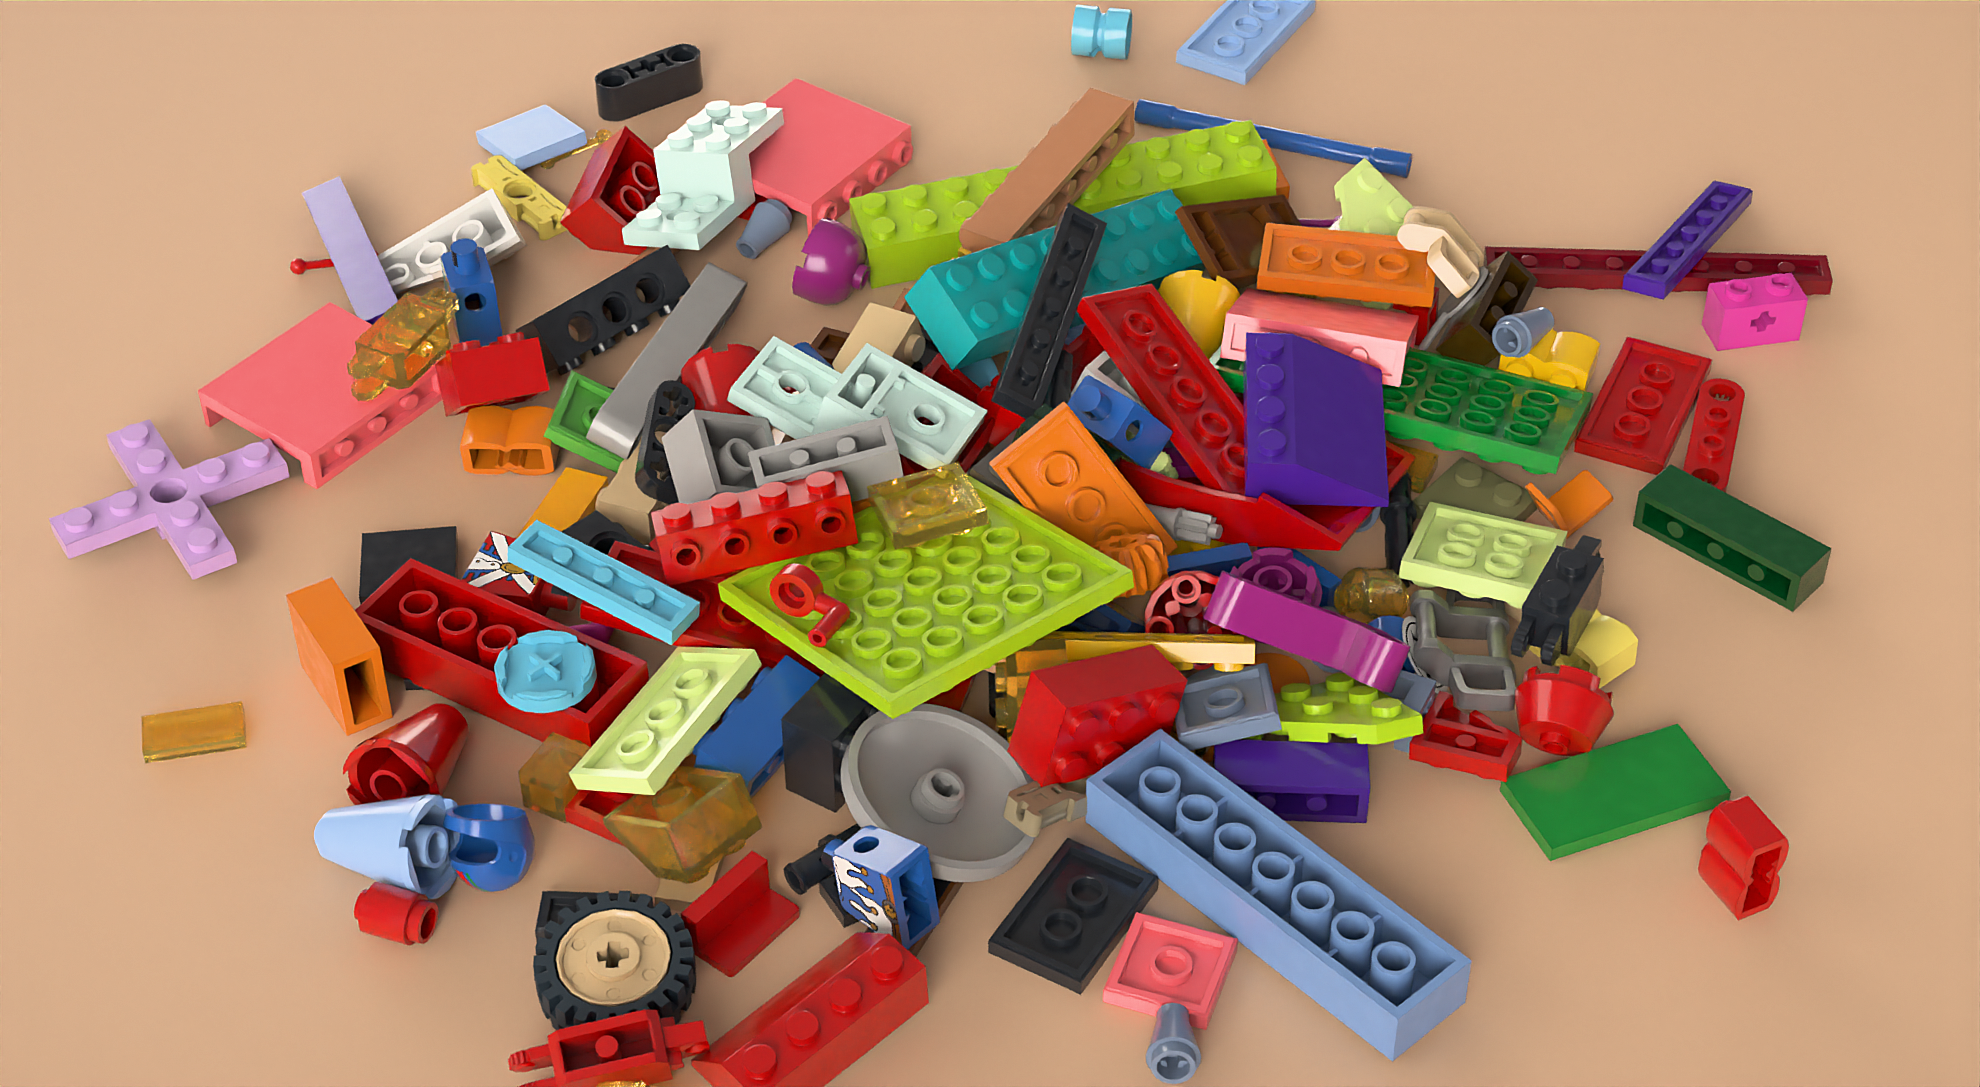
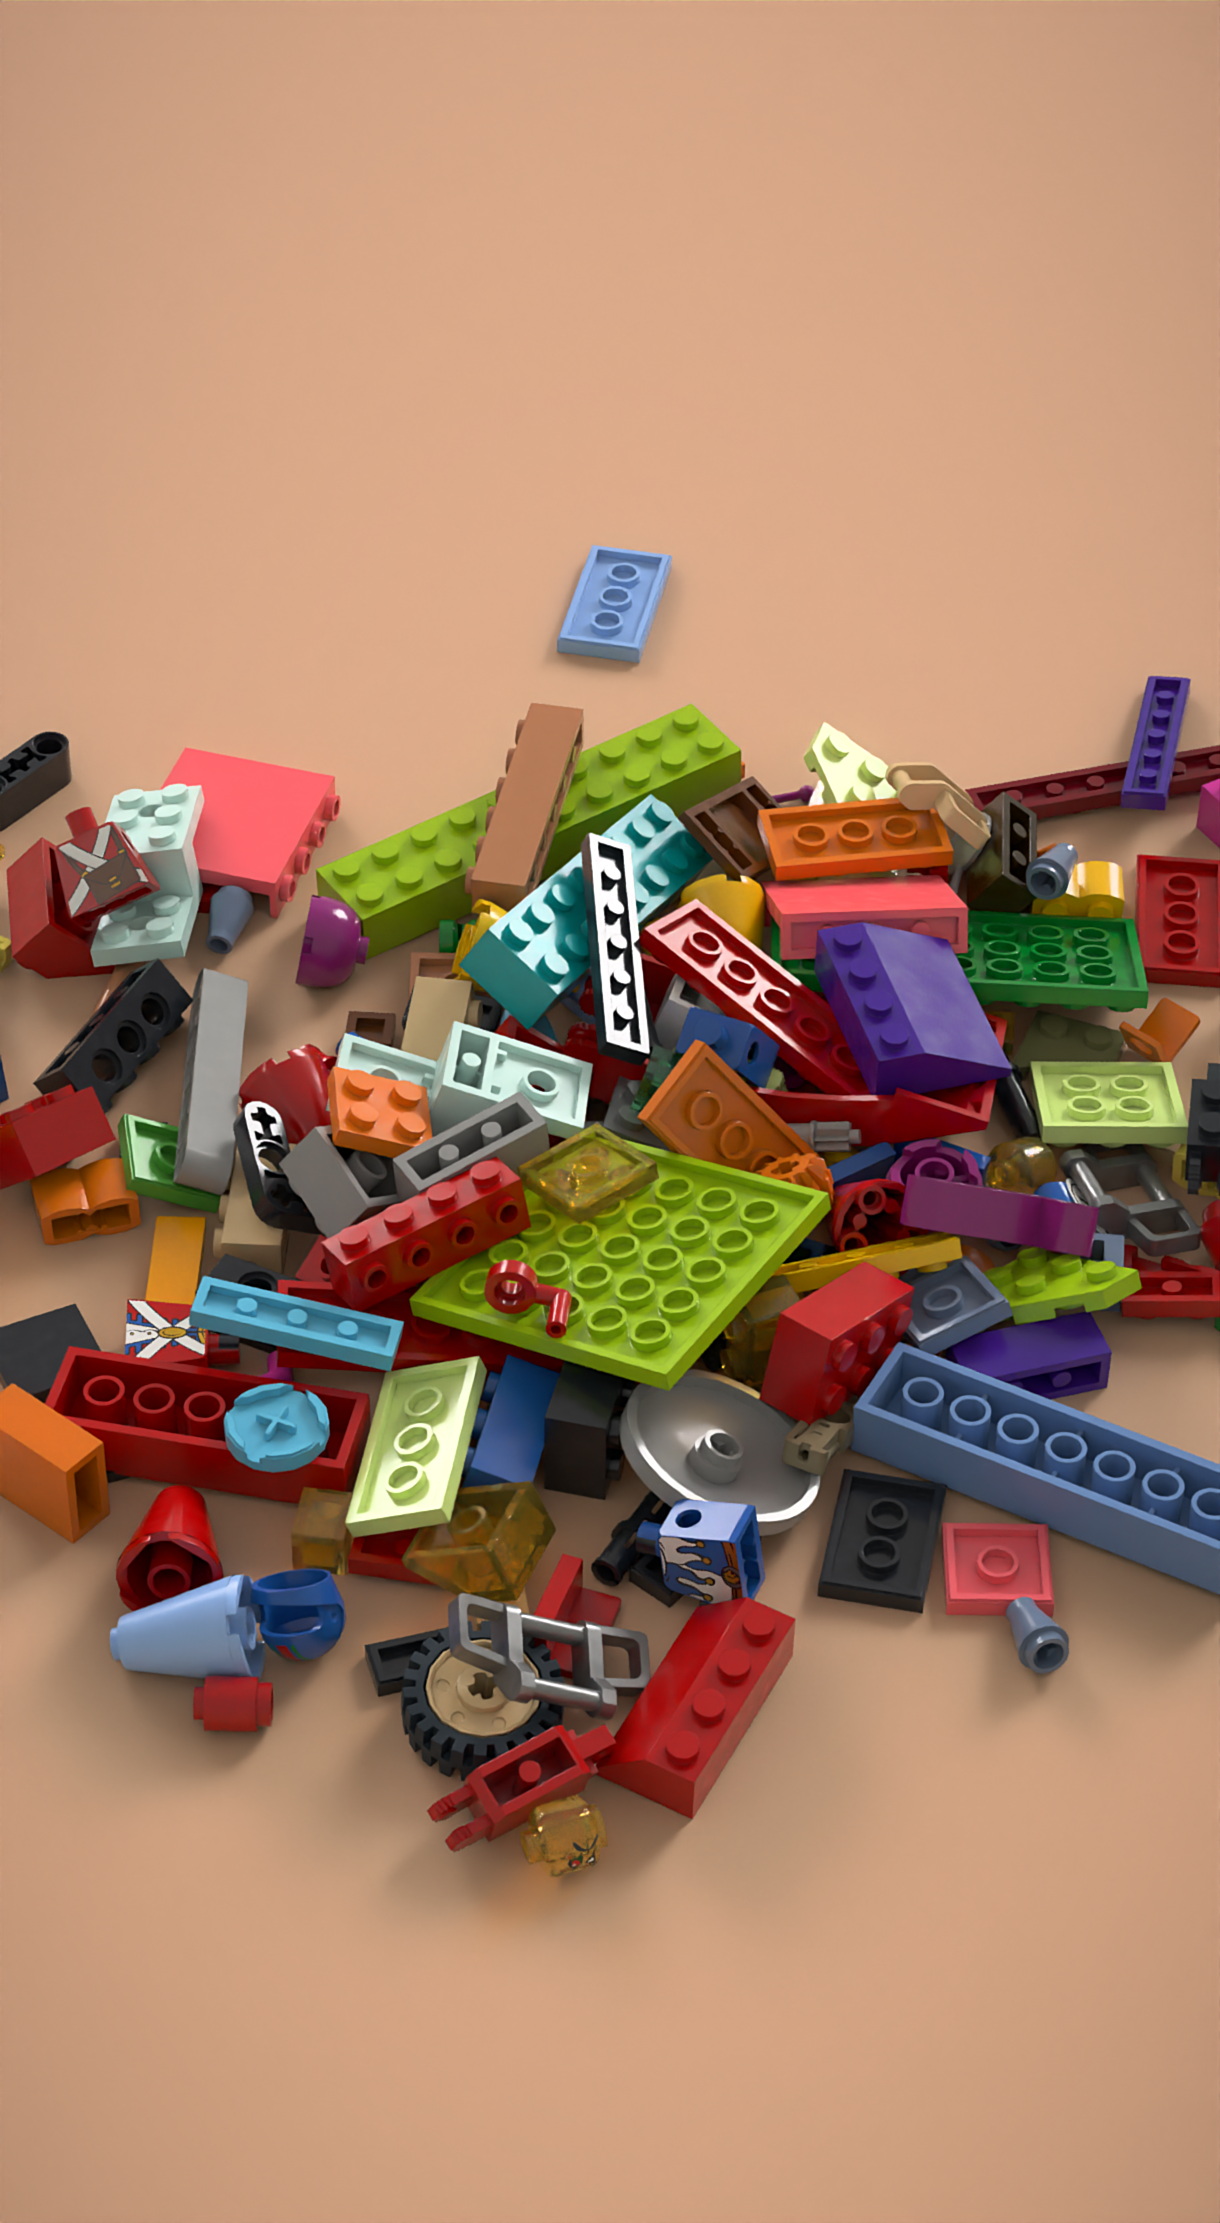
camera: 20 degrees left, 0 degrees up
medium azure wheel [1071,4,1132,60] -> none
blue piece [1134,99,1413,178] -> none
none -> torso [54,807,161,925]
none -> orange plate [327,1066,432,1158]
none -> flat silver bar [448,1593,651,1721]

